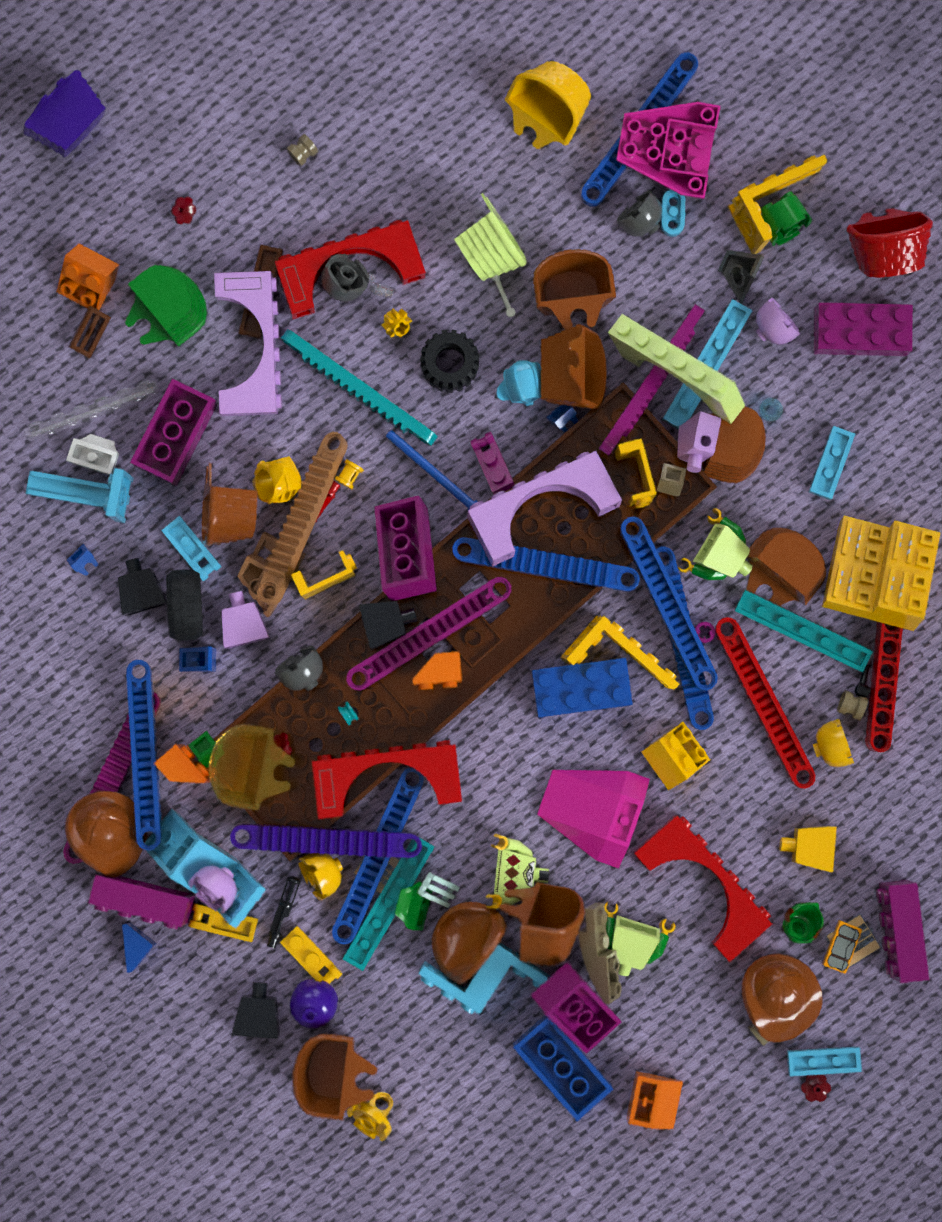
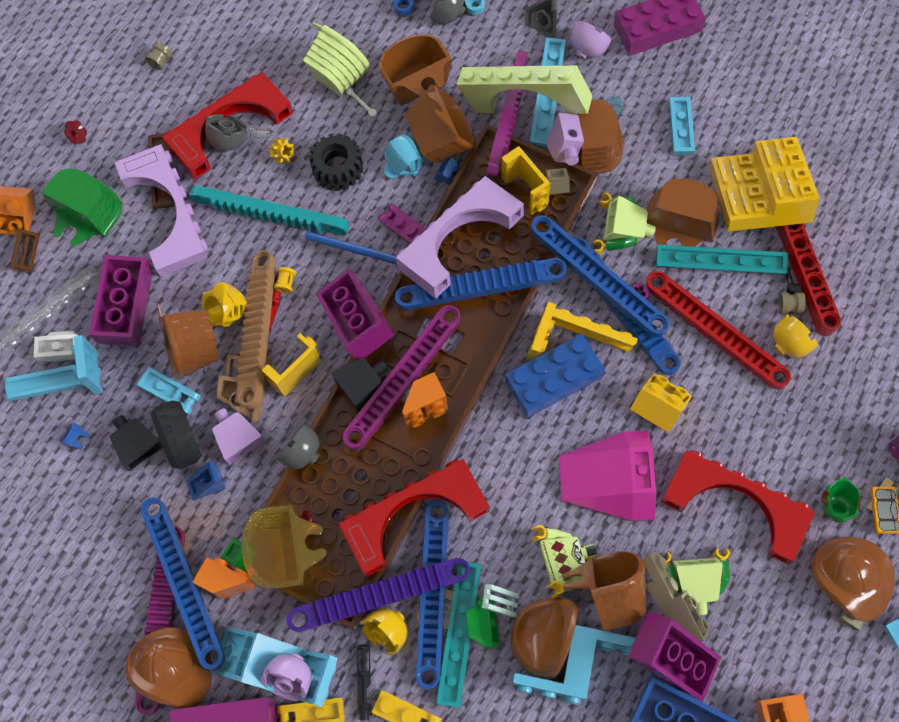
camera: 15 degrees left, 15 degrees down
teal bush [338,701,359,725] -> none
yellow torso [779,826,837,872] -> none

